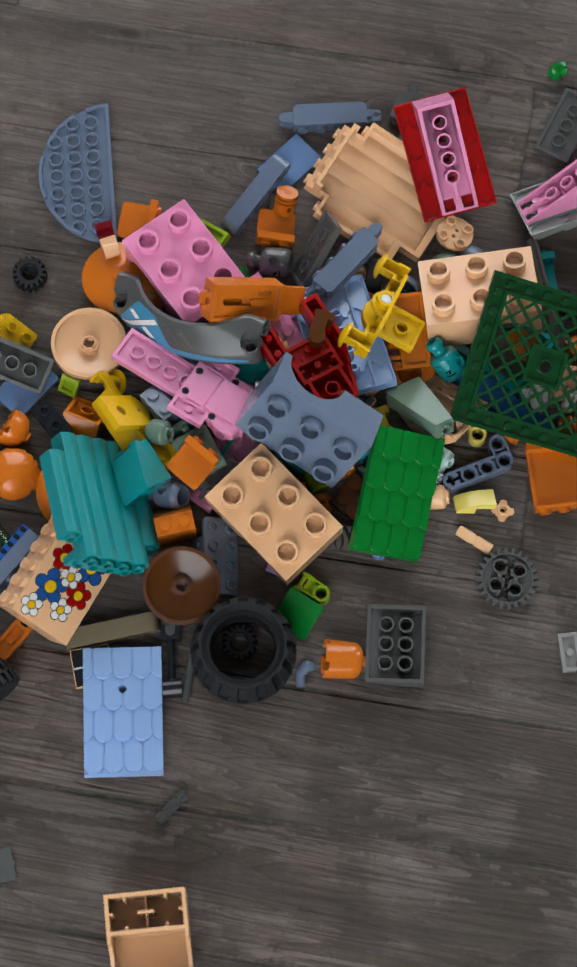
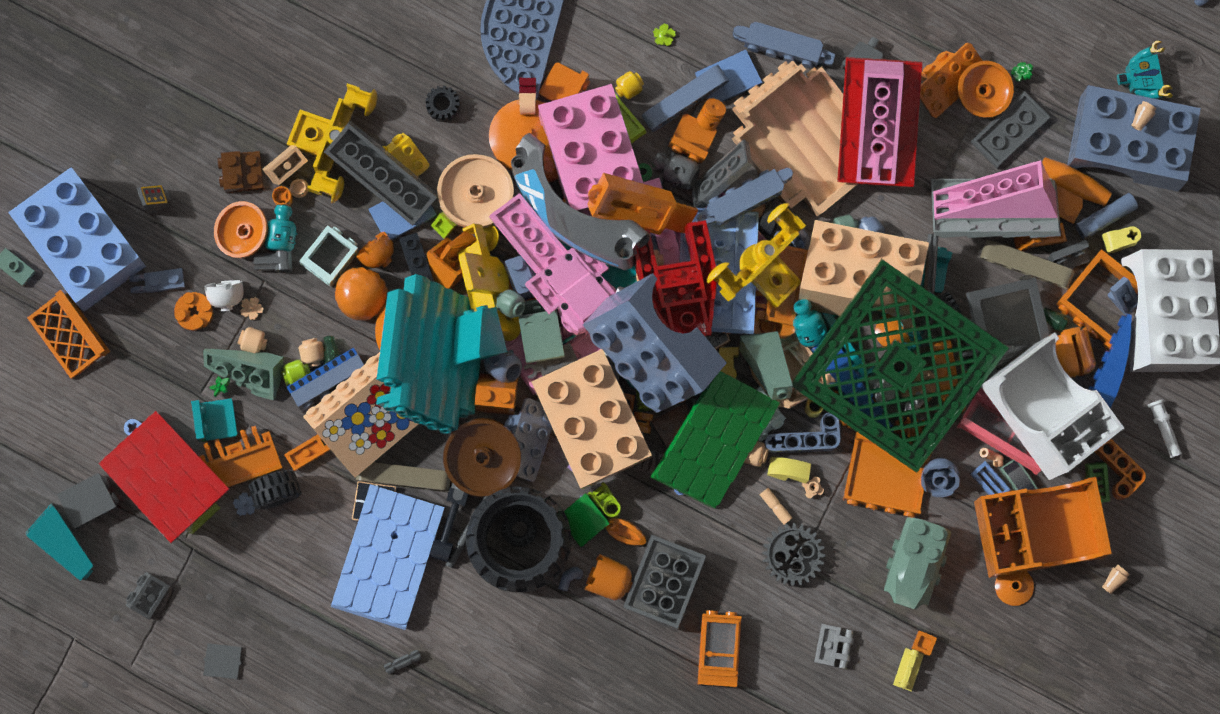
camera: 15 degrees right, 5 degrees up
orange bracket [167,435,220,490] -> none
reddish brown leg [307,308,335,349] -> none
light nougat plate [436,215,474,251] -> none
none -> orange slope [440,232,477,260]
none -> orange arm [606,518,646,546]
none -> yellow head [615,71,644,99]
none -> lime plant [653,23,676,46]
none -> door [697,610,742,688]
none -> orange bracket [920,43,983,118]
none -> orange dish [958,61,1014,118]

